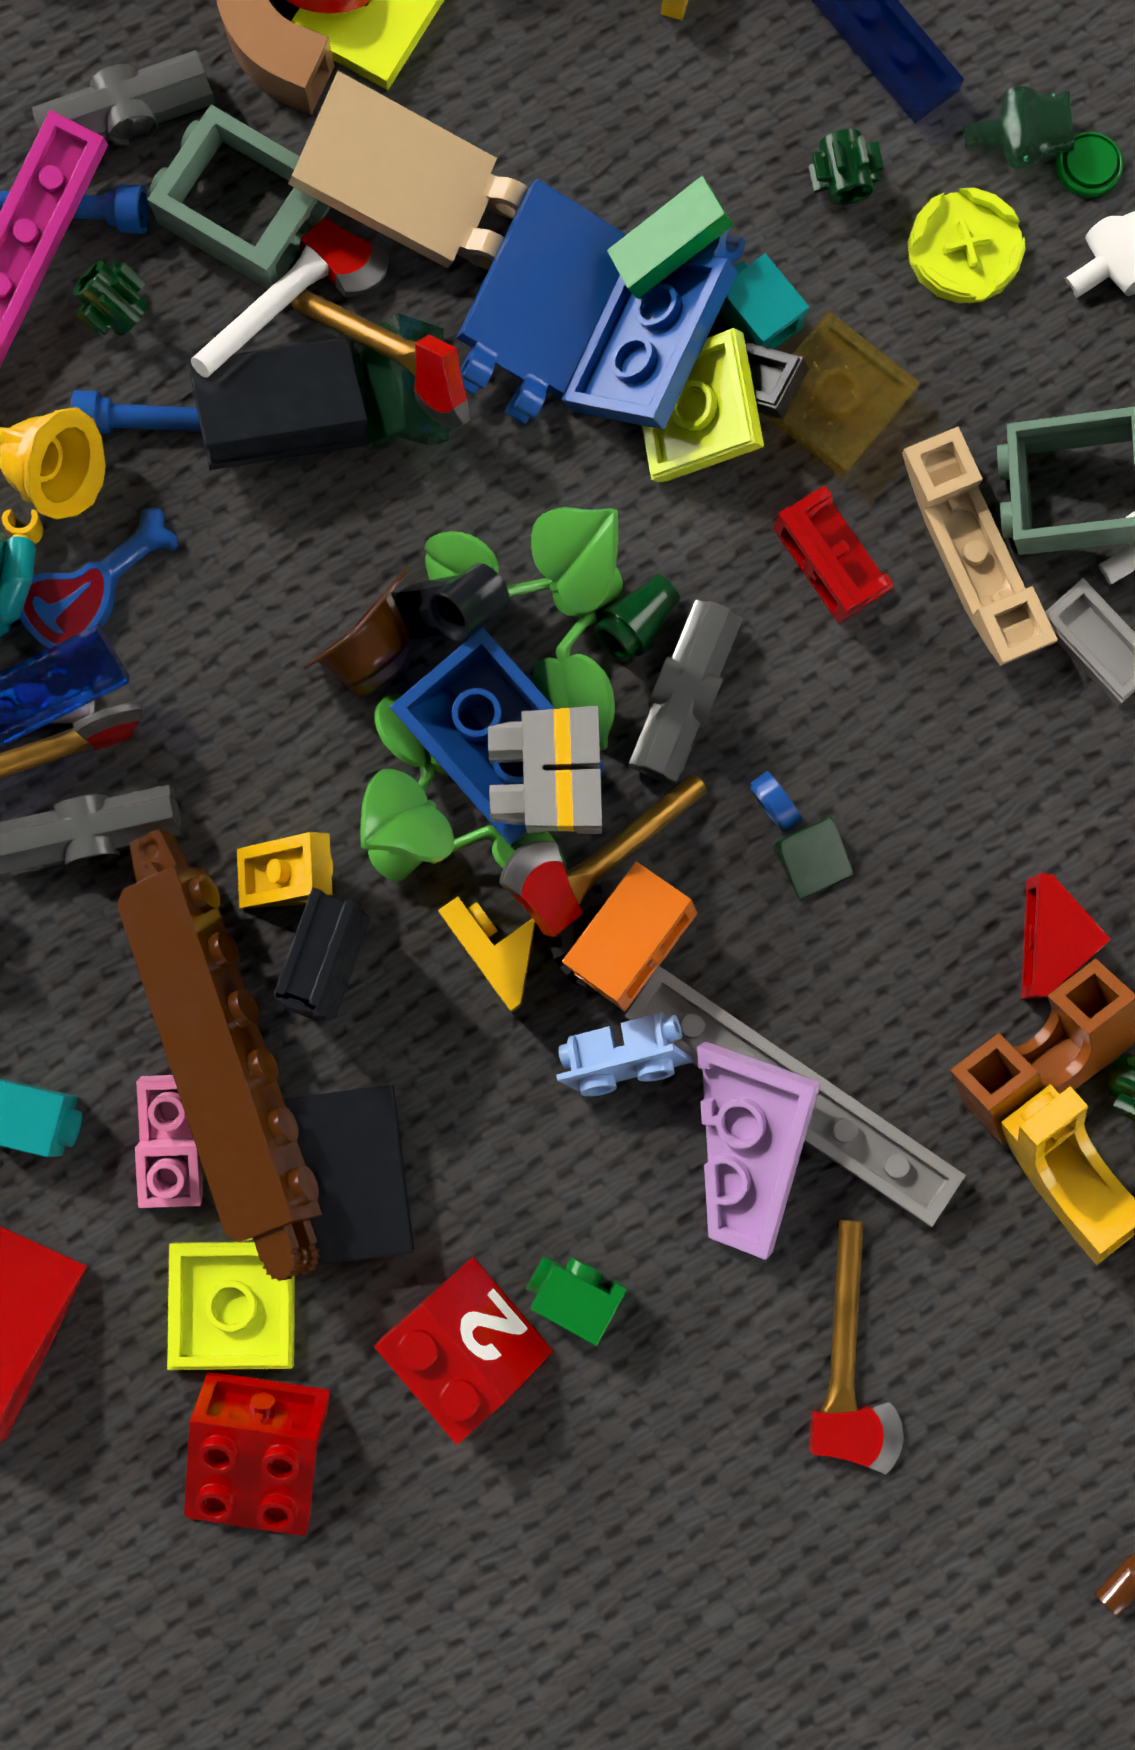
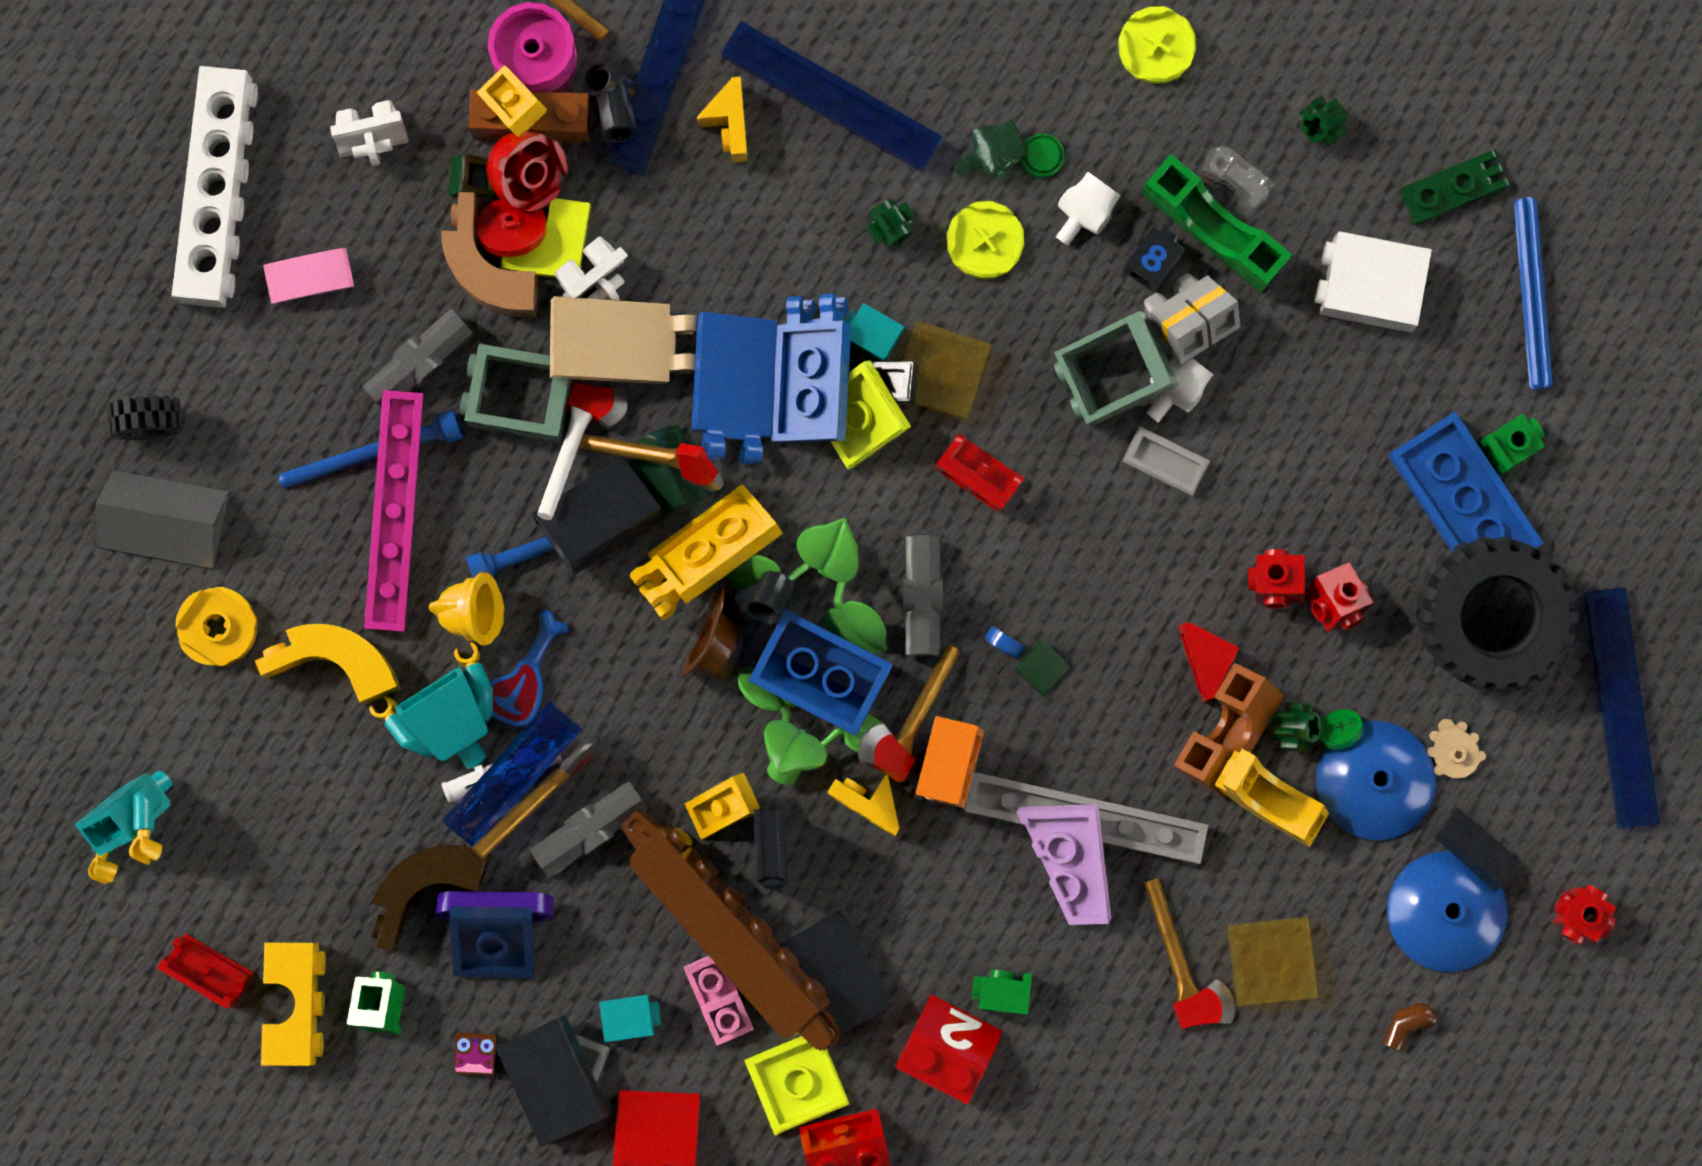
camera: 20 degrees left, 0 degrees up
dark green gear [73,261,148,336] -> none
light grey hips [488,706,602,834] -> none
light blue hinge [556,1012,692,1096] -> none
dark green cone [594,575,680,661] -> none
tile [607,176,734,299] -> none
tan slope [902,427,1058,666] -> none
none -> white hips [555,236,628,301]
none -> yellow tile [629,484,783,620]
none -> clear yellow plate [1226,917,1318,1006]

